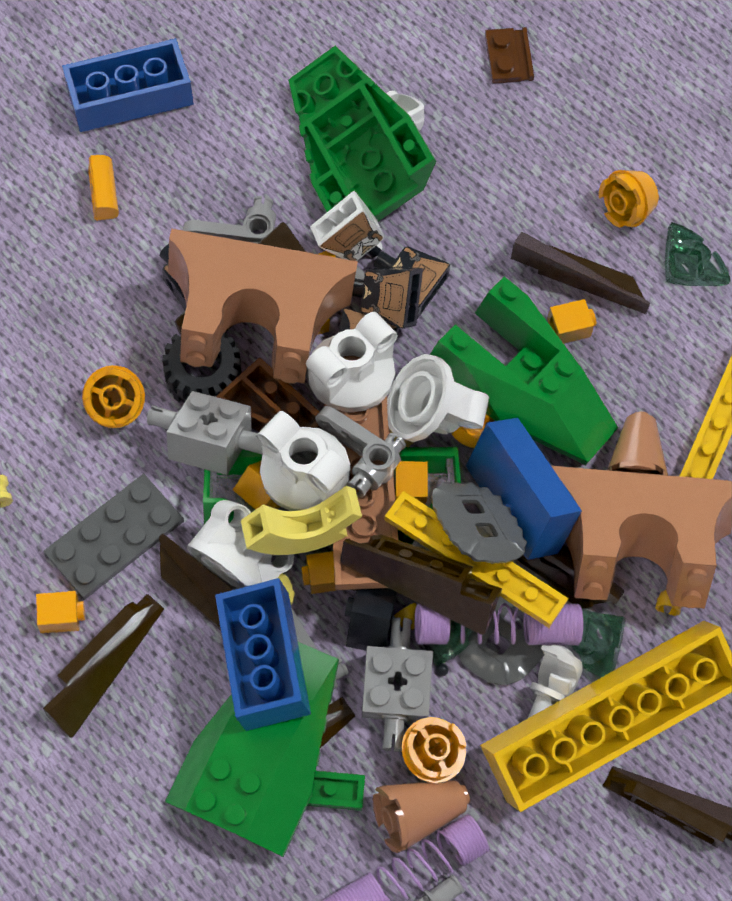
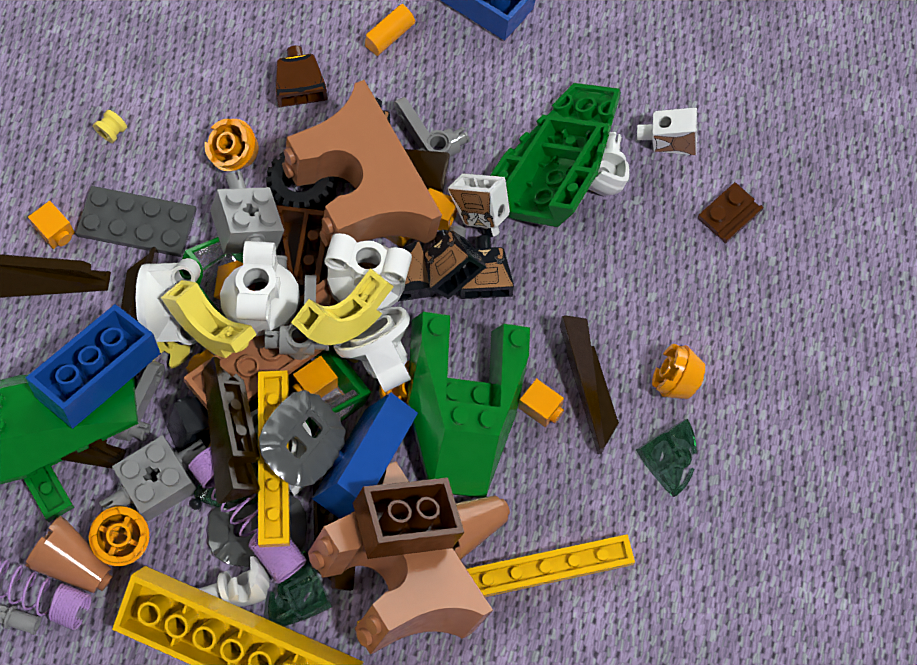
camera: 55 degrees right, 0 degrees up
none -> reddish brown torso [276,45,328,108]
none -> light yellow arch [291,268,394,345]
none -> reddish brown brick [353,478,464,559]
none -> white torso [637,108,697,155]

